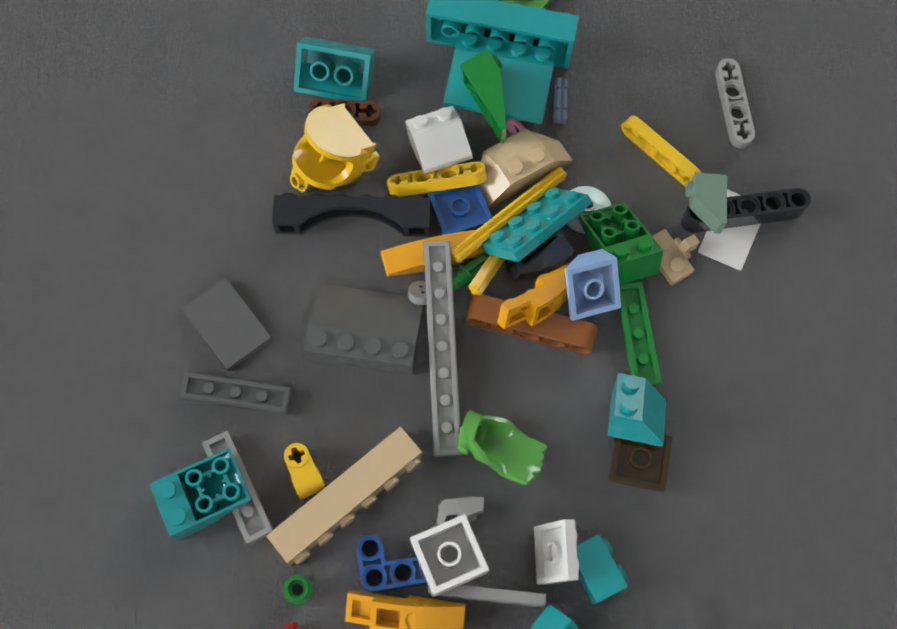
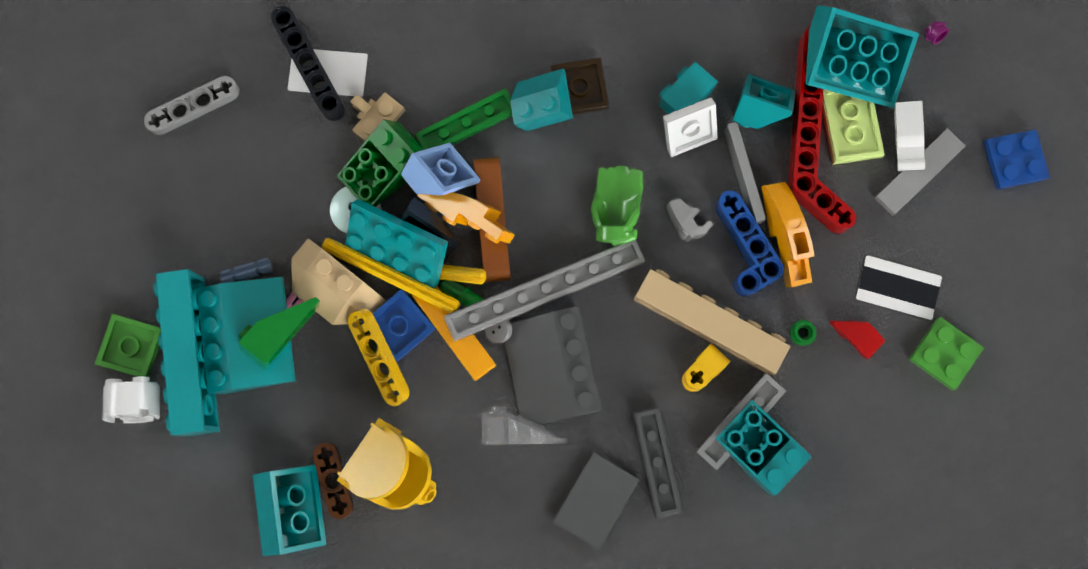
camera: 110 degrees left, 10 degrees up
black arch [272,193,430,237] -> none
white slope [405,106,473,174] -> none
white brick [410,514,489,597] -> none
yellow beam [621,115,702,187] -> none
sand green slope [685,172,727,234] -> none
none -> clear slope [482,407,567,445]

